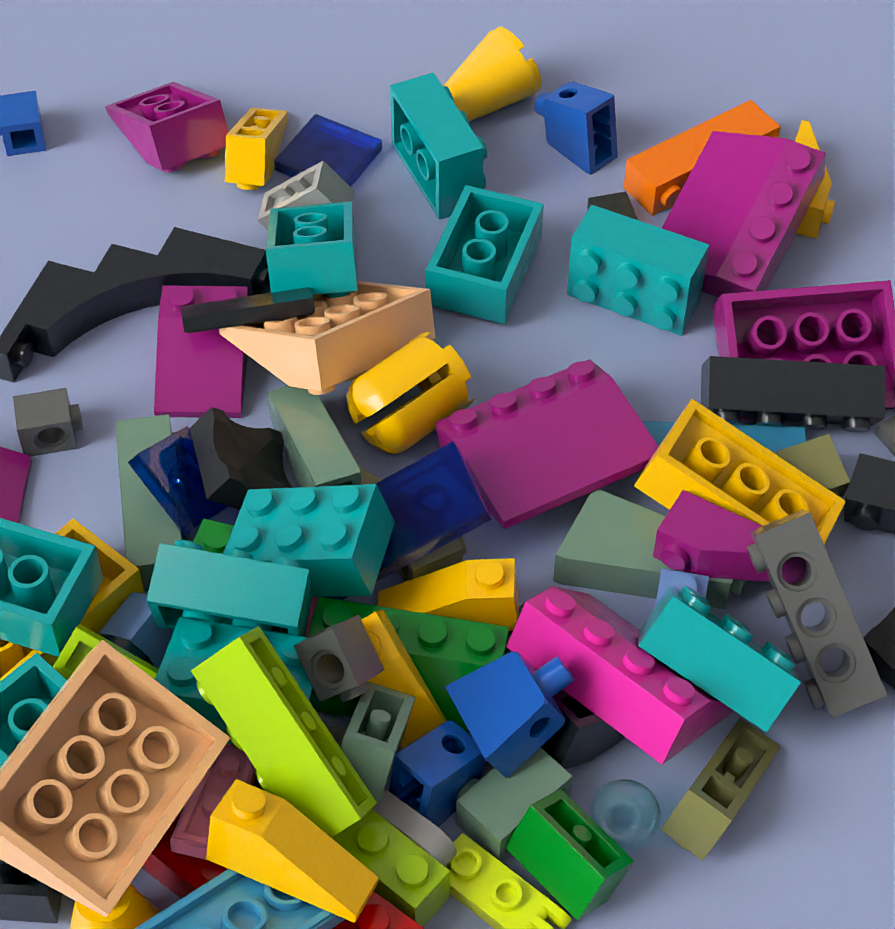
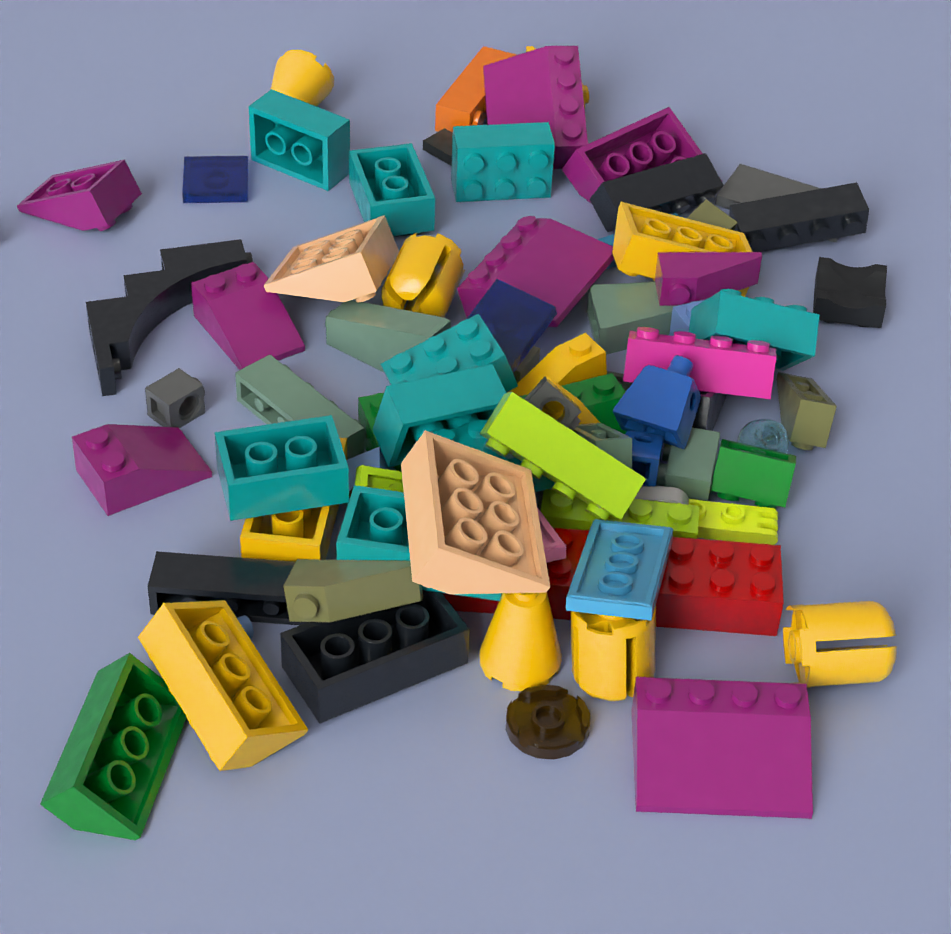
camera: 35 degrees left, 10 degrees down
clear blue tile [128,426,229,536] -> none
black tile [180,287,315,334] -> none
black brick [190,407,294,510] -> none
yellow slope [206,779,379,923] -> none
yellow slope [225,107,288,190] -> none
light grey arch [257,161,355,230] -> none
teal brick [266,201,358,298] -> none
blue torso [534,81,618,175] -> none
dark grey brick [746,509,888,718] -> none

